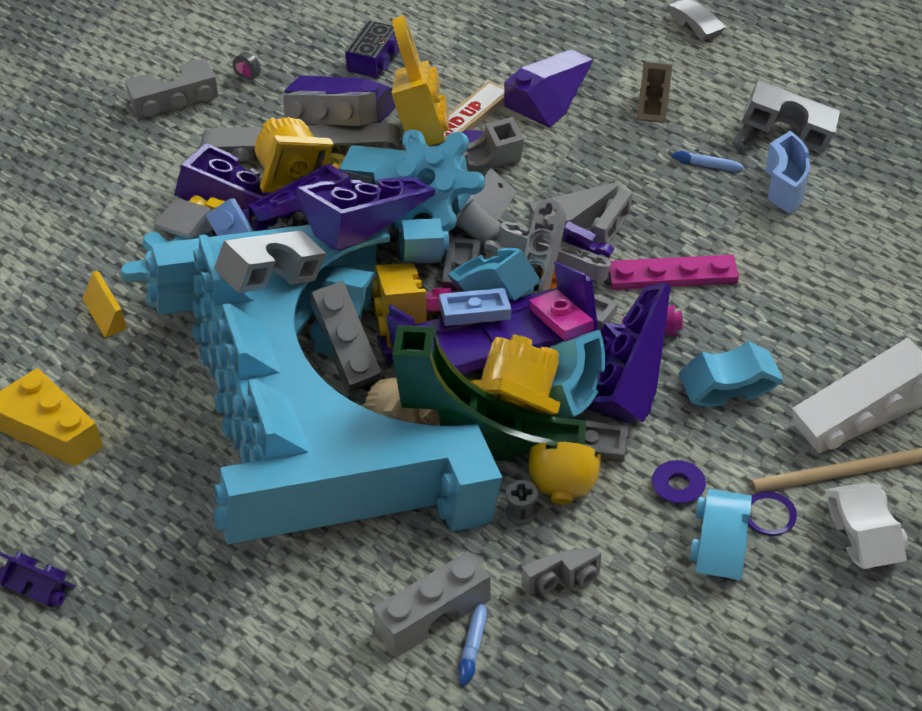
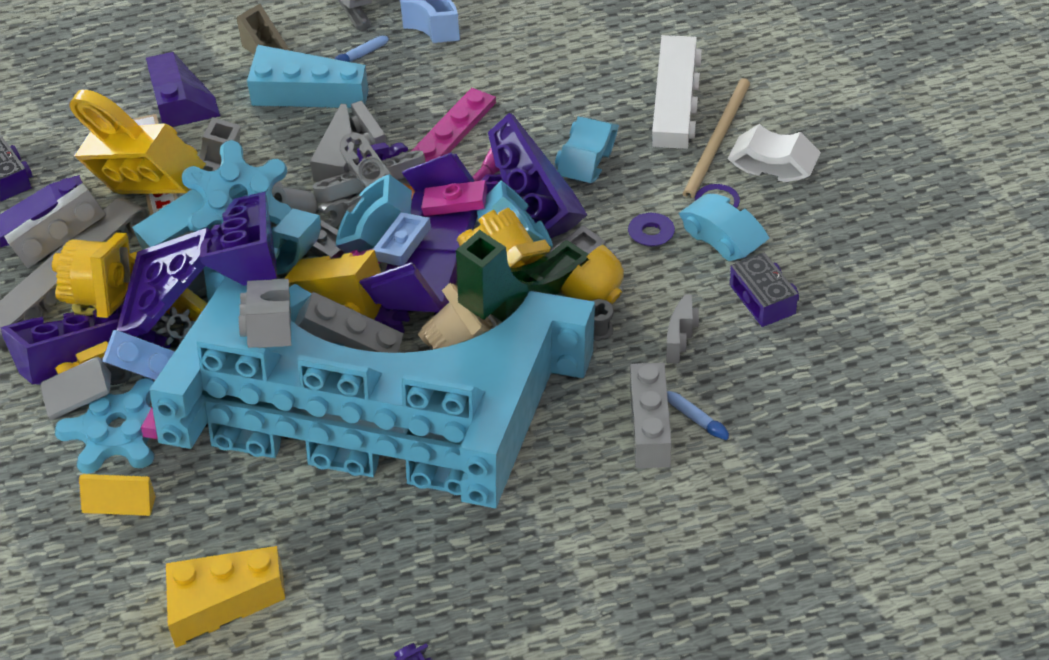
camera: 55 degrees left, 0 degrees up
none -> medium azure wedge [247,45,369,108]
none -> brick [729,252,799,327]

